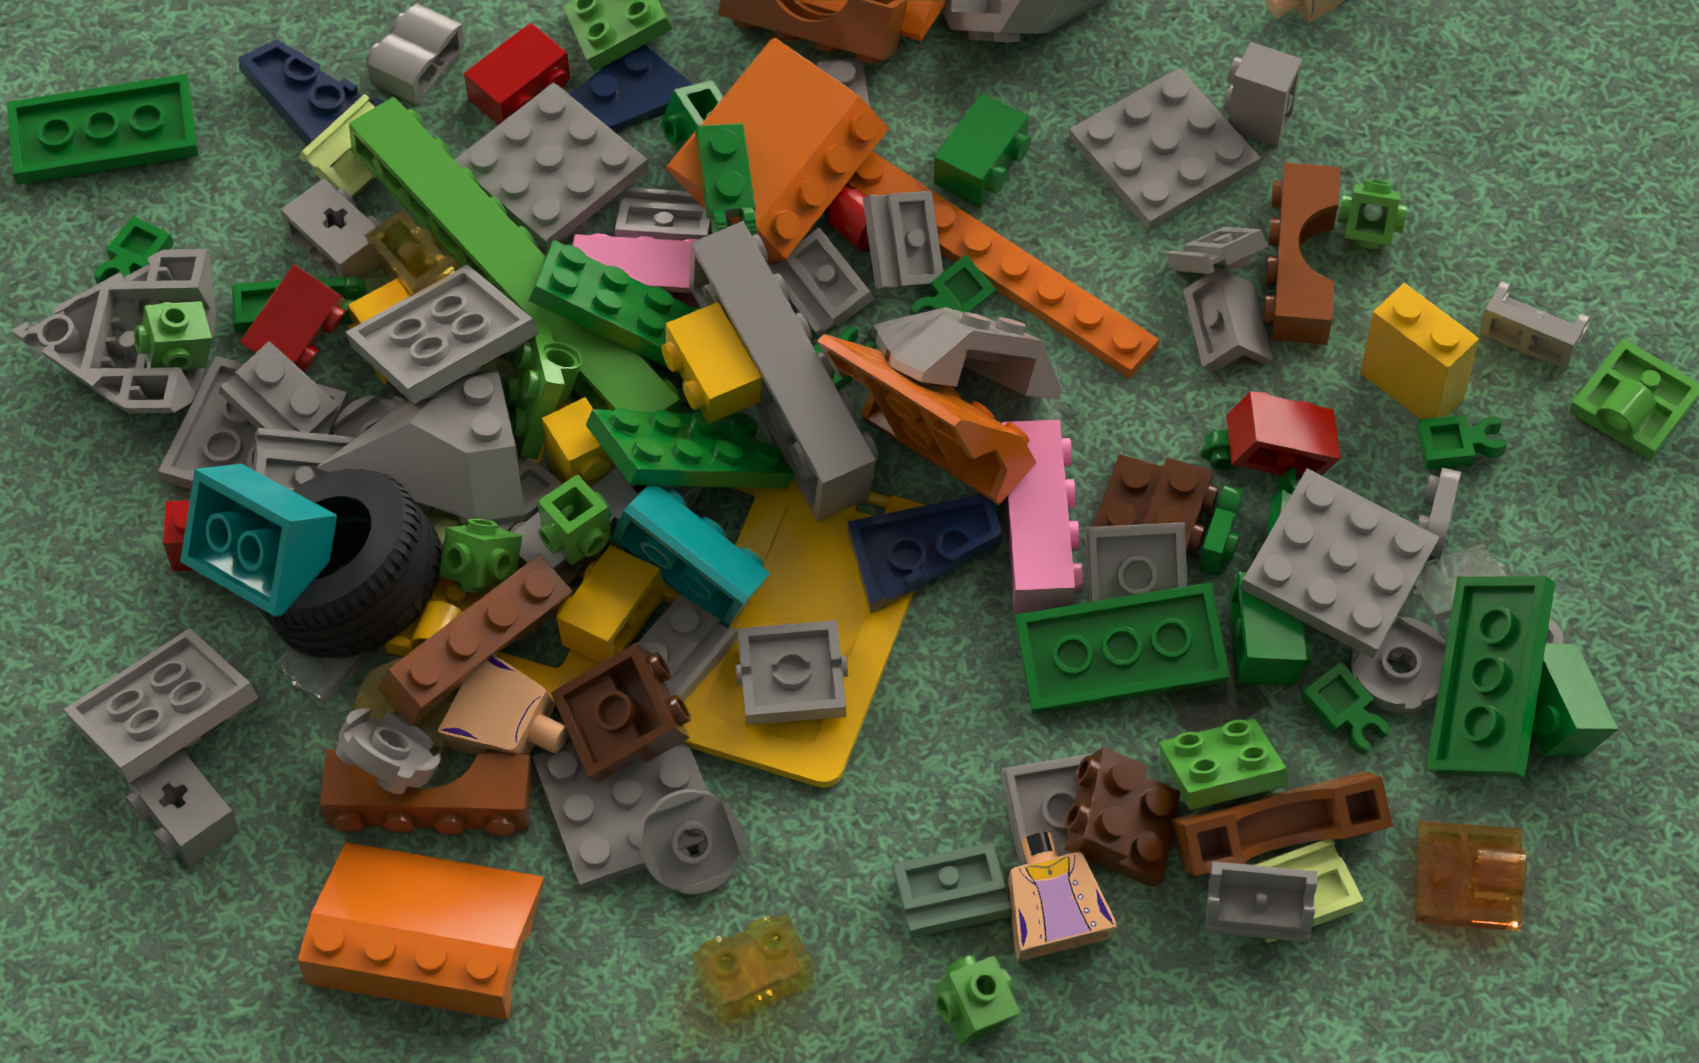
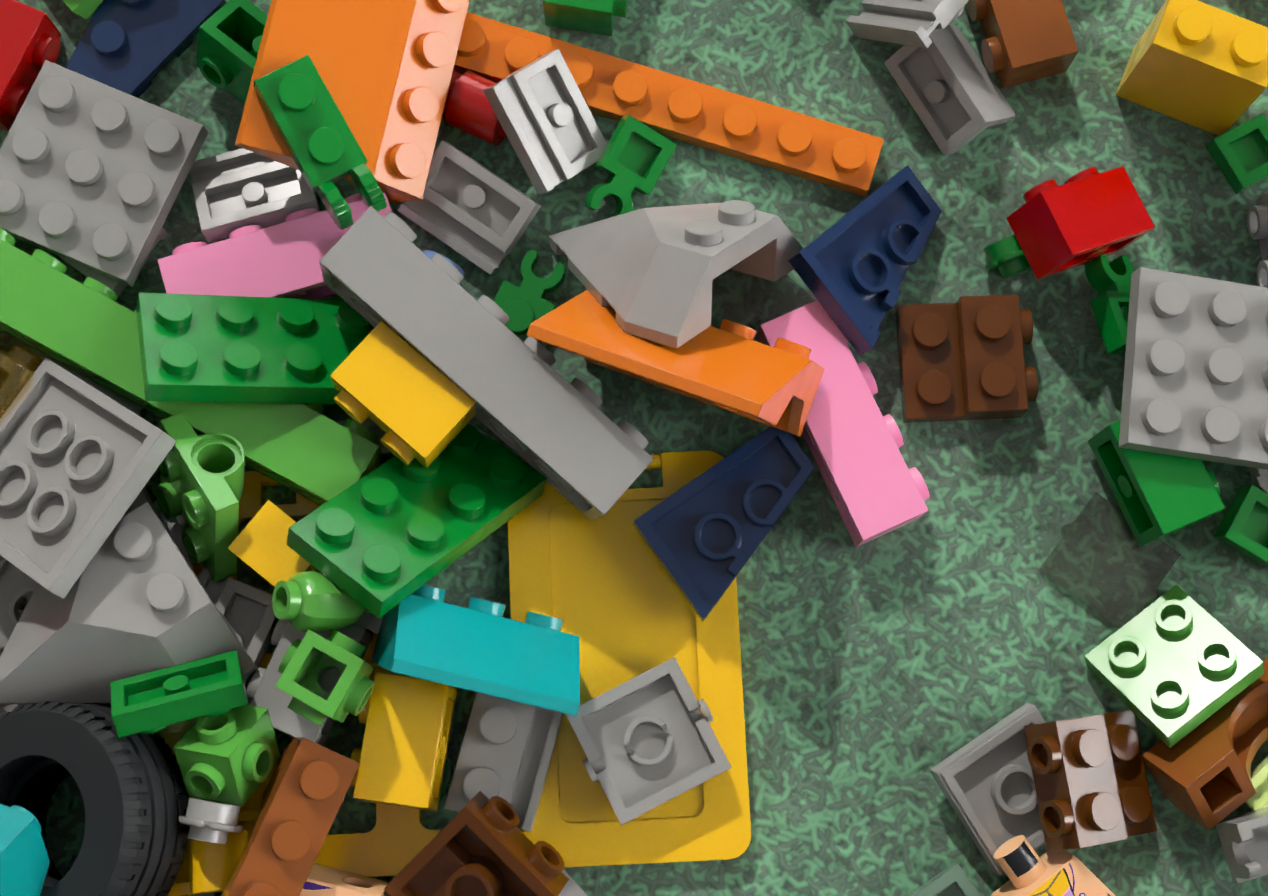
camera: 25 degrees left, 20 degrees up
green plate [1015,582,1230,715] -> none
light grey plate [1085,522,1187,602] -> none
green plate [1199,485,1243,576] -> none
none -> green plate [110,650,248,738]
none -> light grey plate [179,798,243,844]
none -> bright green plant [272,571,372,632]
none -> dark blue wing [788,165,942,356]

